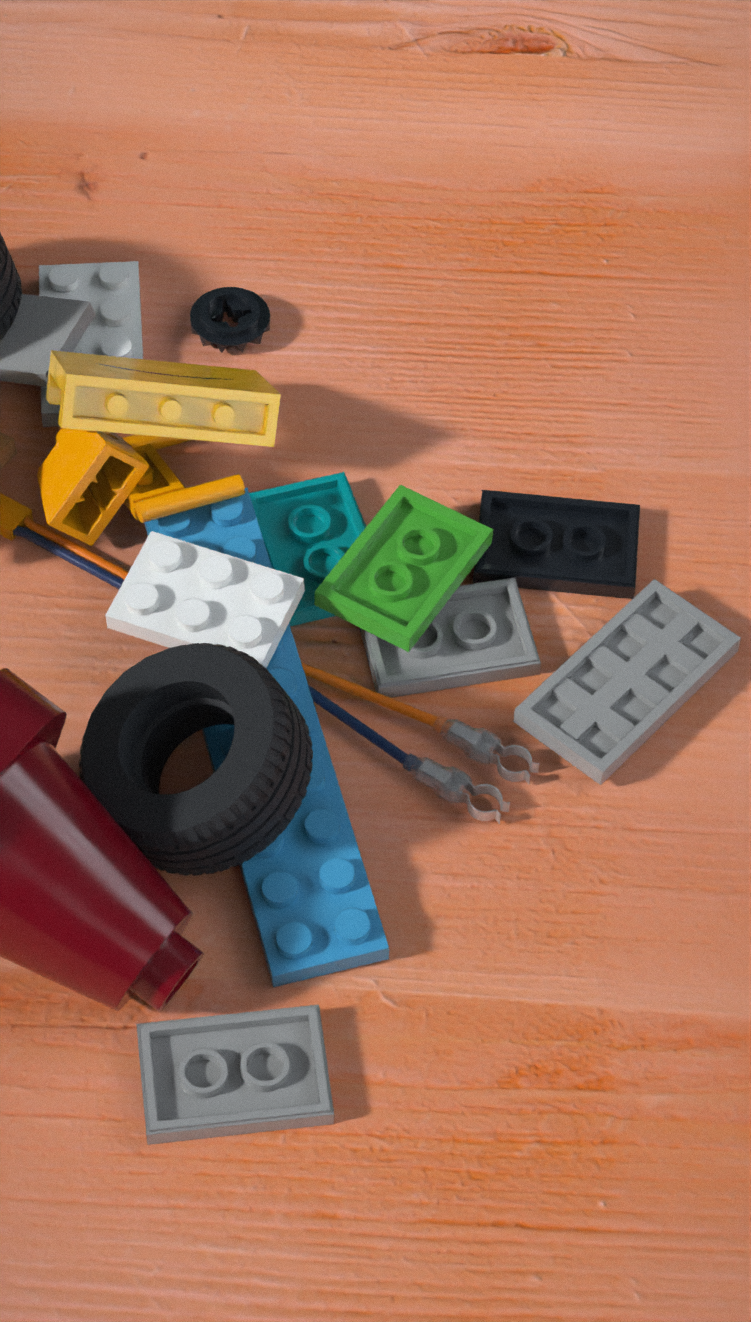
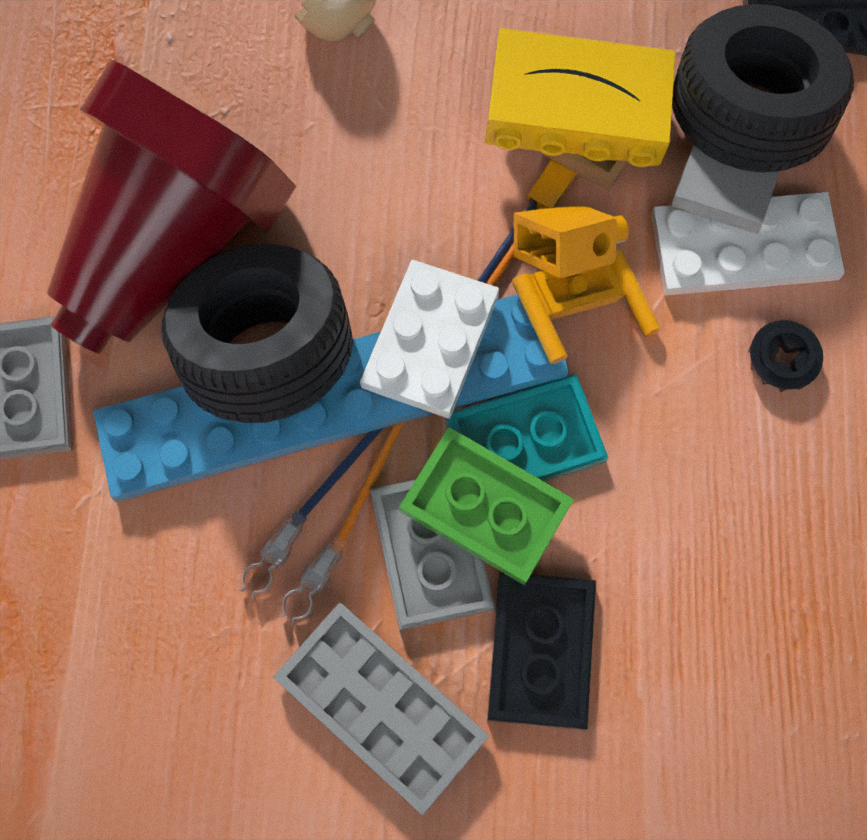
camera: 90 degrees right, 20 degrees up
yellow panel [46,350,281,447] -> none

